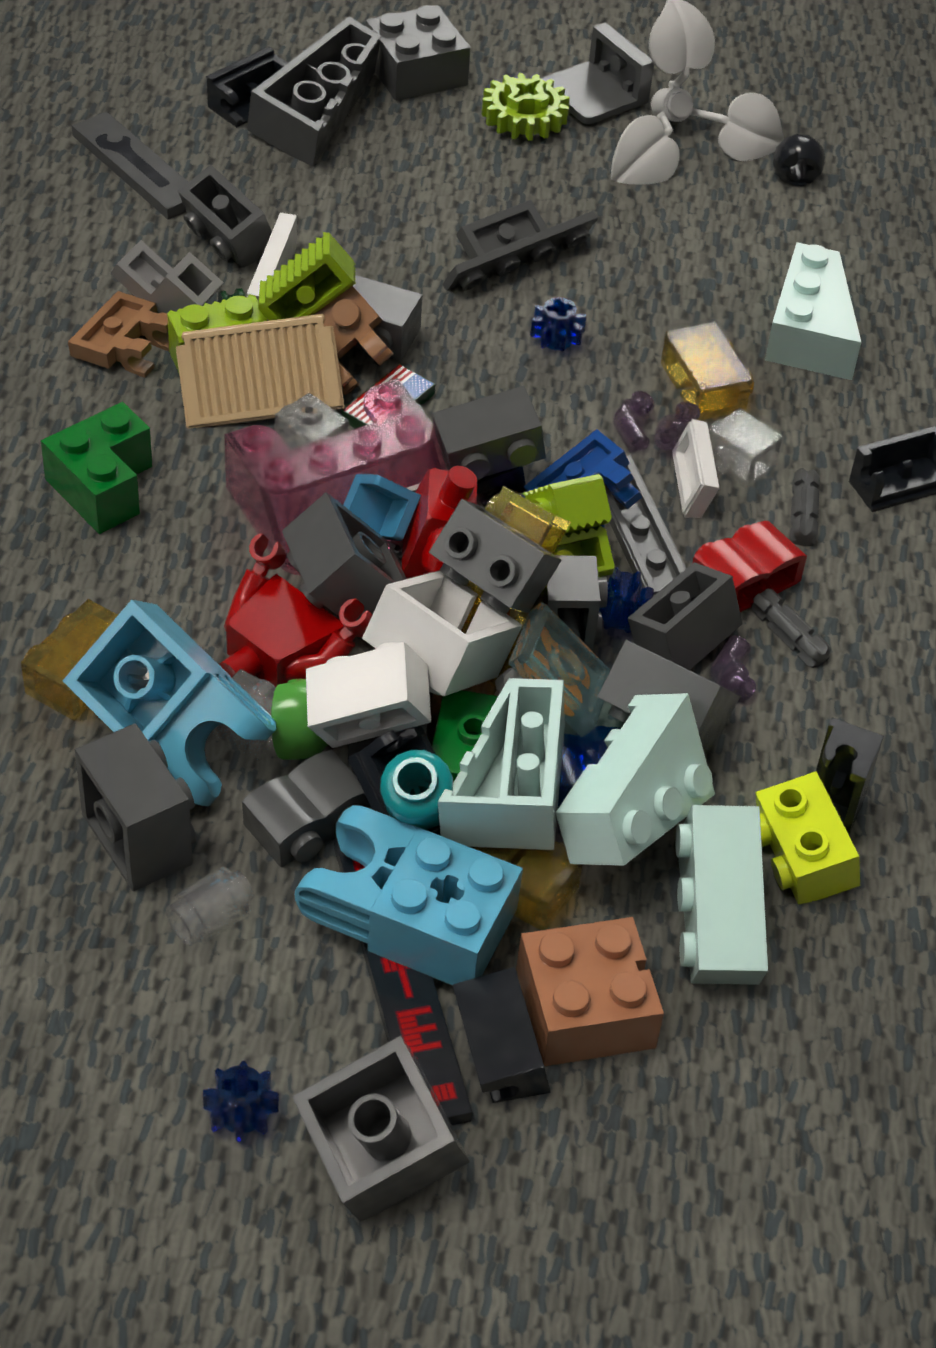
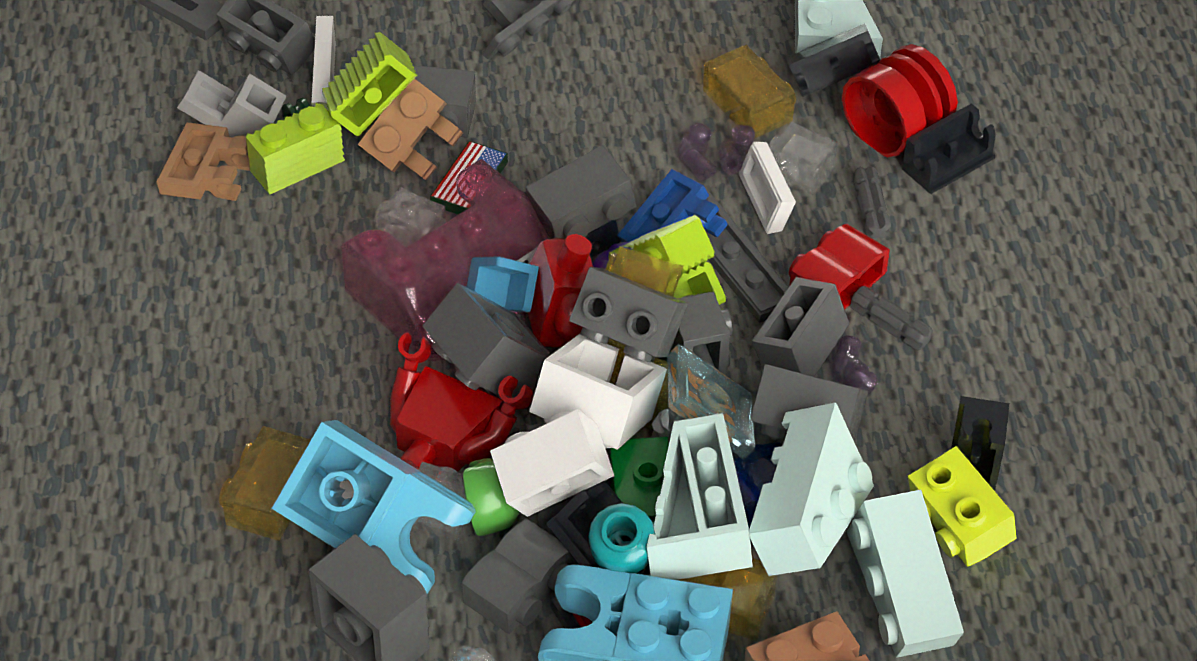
camera: 10 degrees left, 0 degrees up
green brick [41,401,152,534] -> none
tan window [176,314,345,429] -> none
clear blue gear [530,297,586,352] -> none
clear blue gear [599,567,654,633] -> none
none -> black hinge [787,24,880,97]
none -> red wheel [842,44,958,158]

